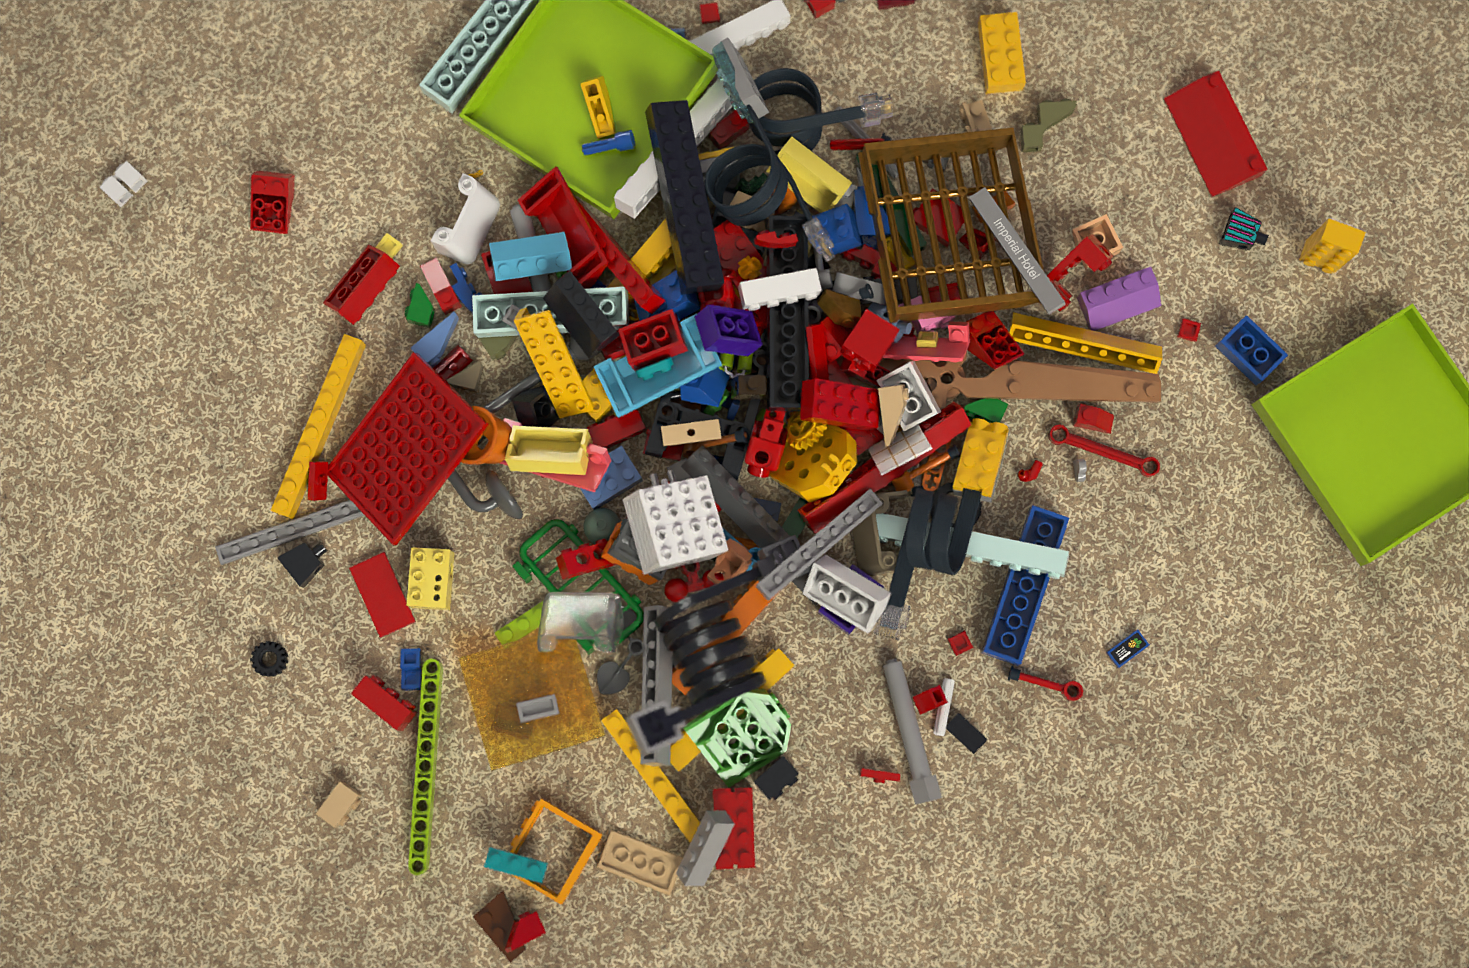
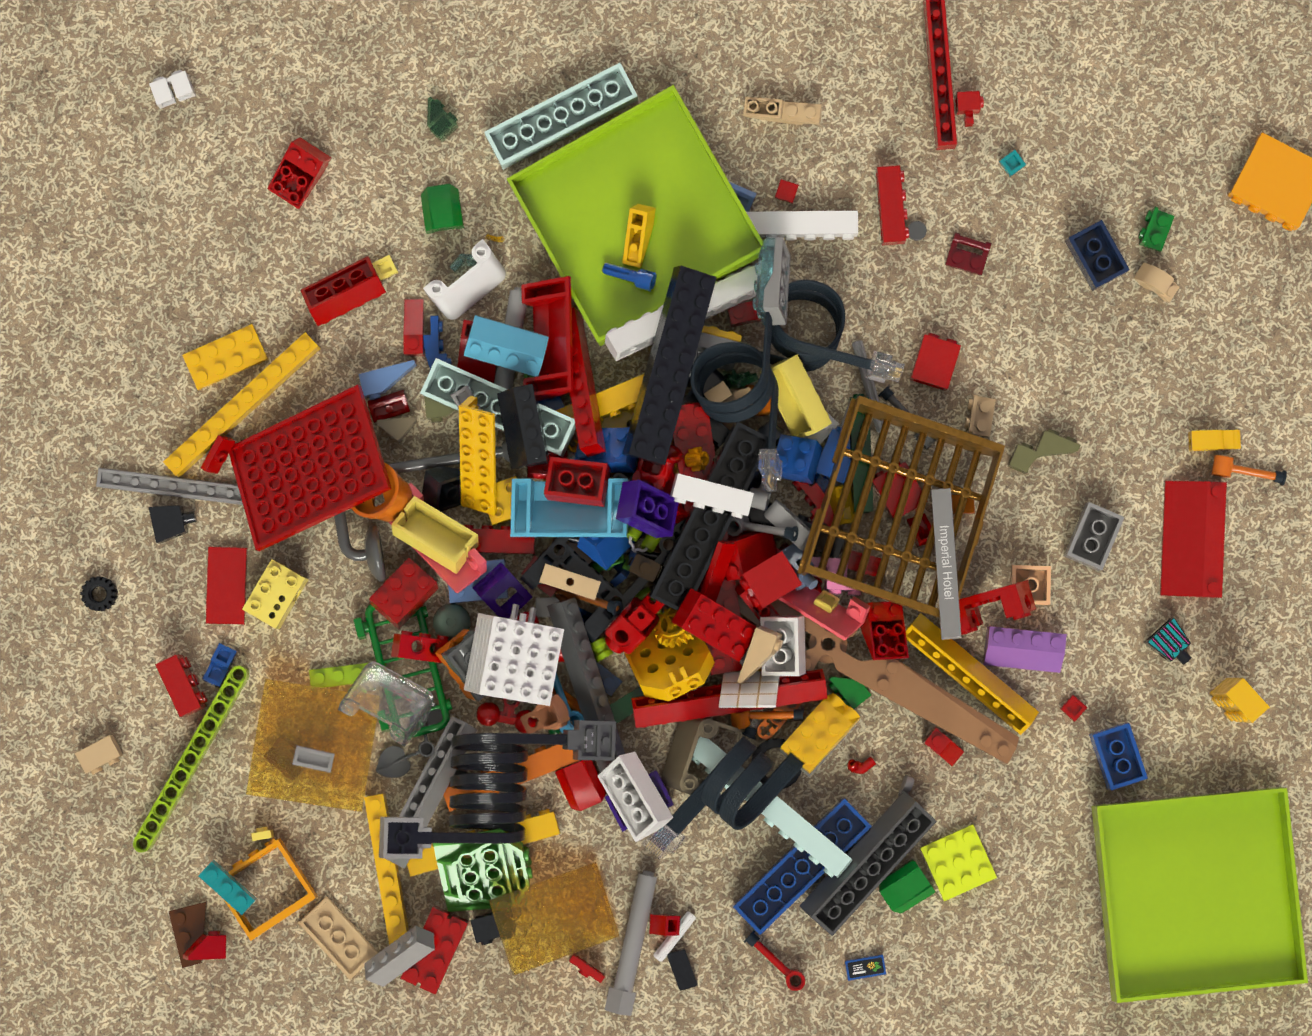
camera: 25 degrees right, 5 degrees up
green slope [405,283,436,329] -> none
teal plate [635,357,674,380] -> none
red slope [754,230,798,248] -> none
light grey plate [755,489,883,601] -> none
pearl gold slope [817,289,861,329] -> none
red axle [830,138,884,150] -> none
red tile [947,630,974,656] -> none
yellow brick [978,12,1026,94] -> none
red piece [1048,425,1160,477] -> none
none -> yellow plate [182,324,268,390]
none -> light yellow plate [251,826,274,841]
none -> red brick [369,558,438,630]
none -> green slope [421,184,464,234]
none -> clear green slope [427,96,458,142]
none -> clear light blue arm [449,254,477,273]
none -> dark purple window [473,562,533,619]
none -> clear yellow plate [489,862,619,975]
none -> red slope [555,760,607,811]
none -> lime wheel [590,637,613,662]
none -> dark grey brick [800,791,937,936]
none -> green slope [879,859,935,914]
none -> red brick [910,333,961,391]
none -> neon yellow plate [920,824,997,901]
none -> light grey brick [1063,502,1125,571]
none -> yellow piece [1188,430,1241,451]
none -> orange piece [1211,455,1287,486]

